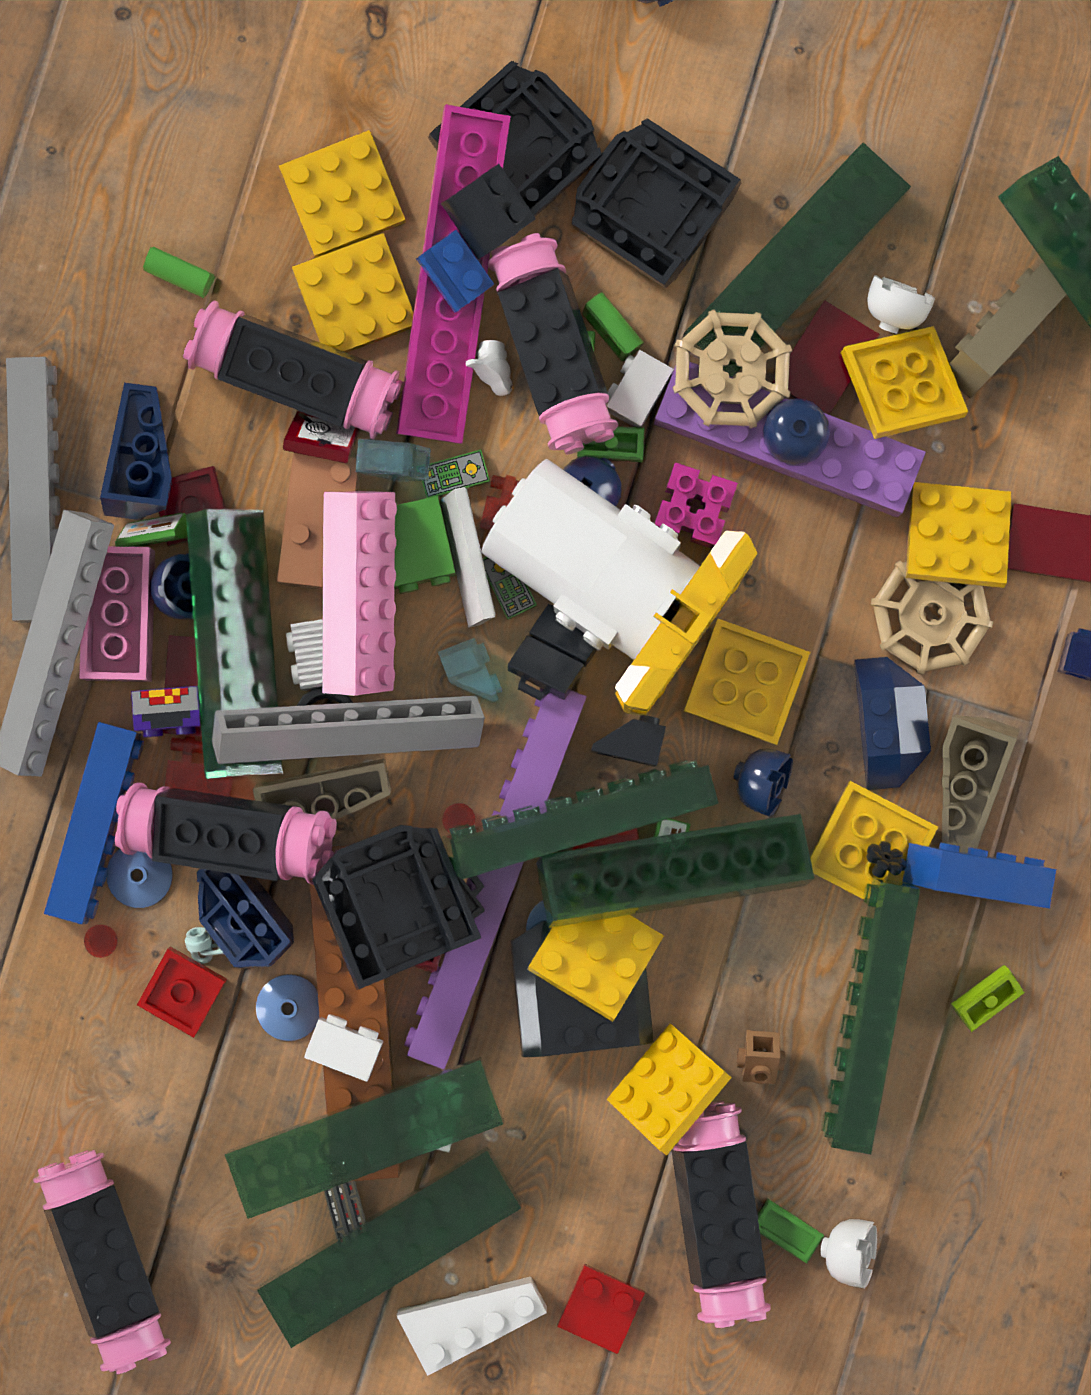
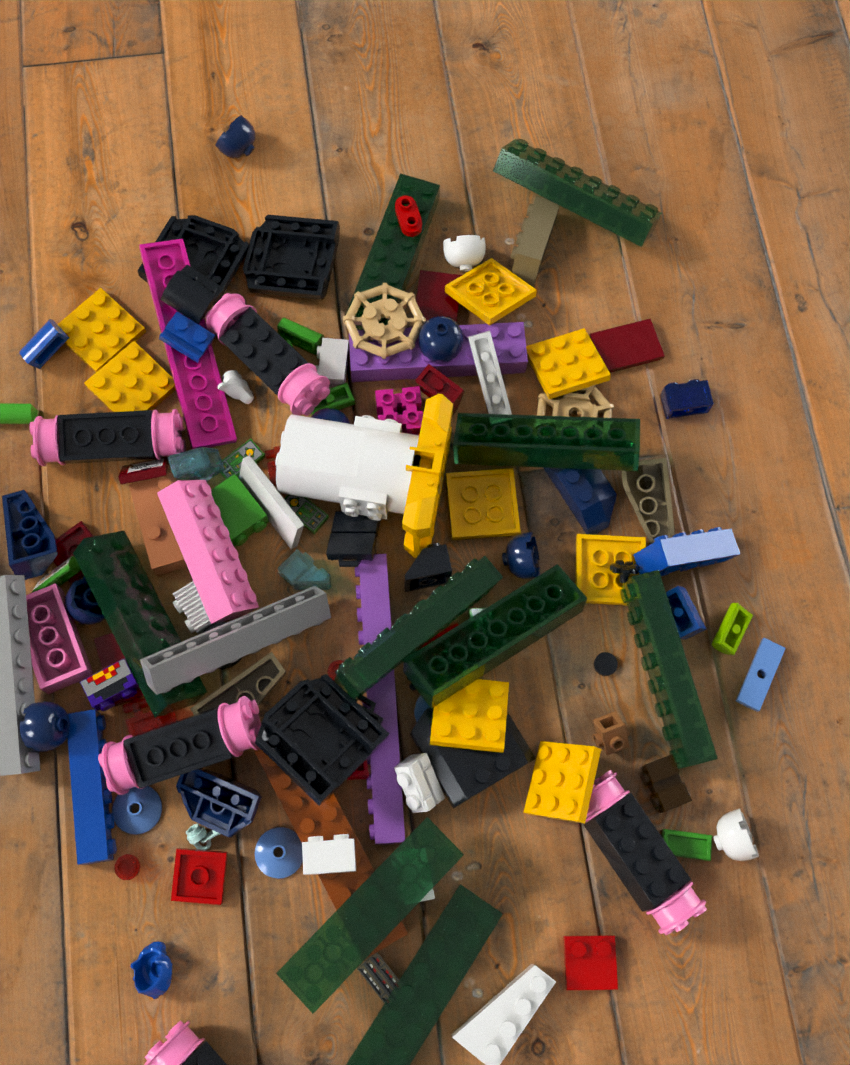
camera: 30 degrees left, 15 degrees down
none -> blue brick [19,319,69,369]
none -> dark blue cylinder [19,701,70,752]
none -> blue hair [130,941,173,999]
none -> white brick [394,753,445,813]
none -> red plate [395,196,422,237]
none -> dark red tile [415,364,464,415]
none -> clear green brick [453,413,640,471]
none -> white plate [468,331,513,424]
none -> black piece [594,652,618,676]
none -> dark brown brick [640,754,692,813]
none -> blue brick [658,586,706,640]
none -> medium blue tile [736,638,786,712]

